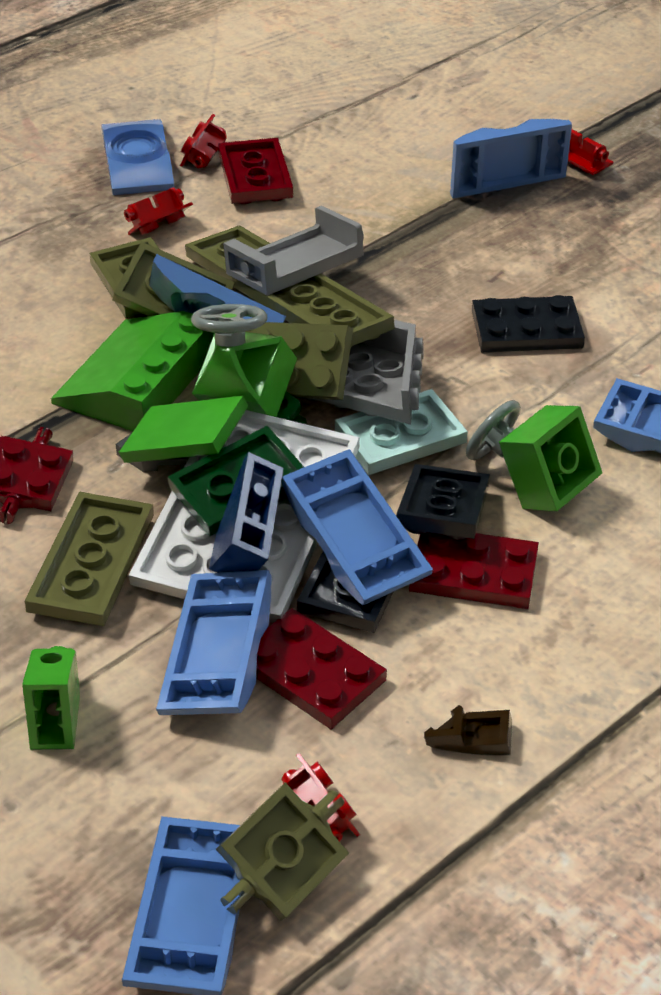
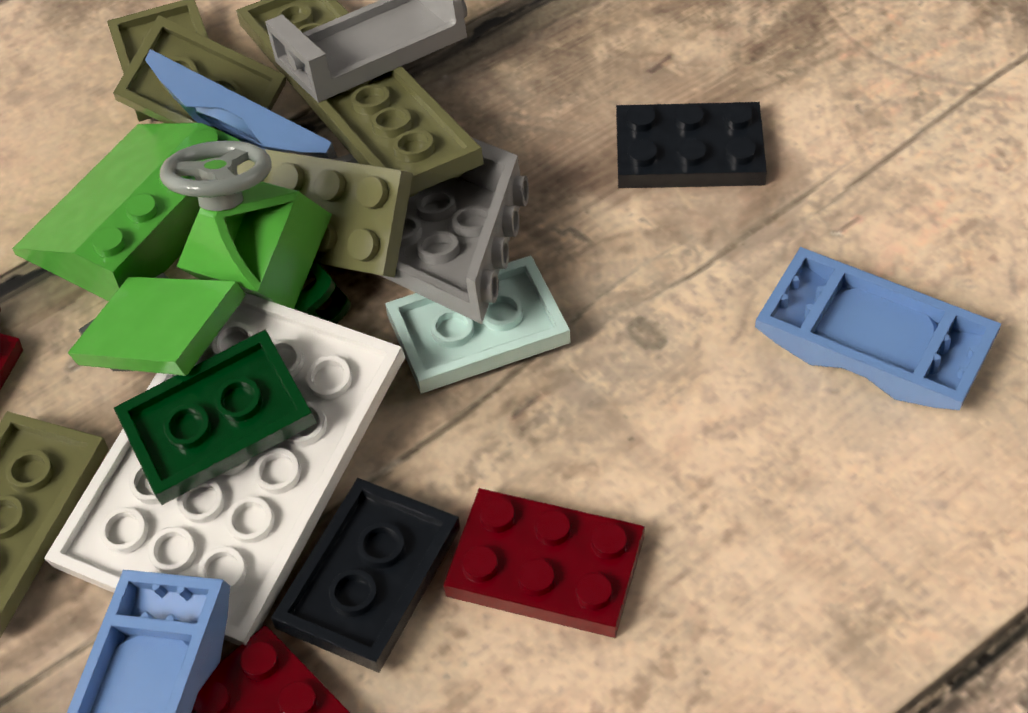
camera: 10 degrees right, 10 degrees up
dark blue slope [209,452,283,573] -> none
medium blue slope [281,449,433,605] -> none
black plate [396,464,490,540] -> none
bright green piece [466,400,603,512] -> none

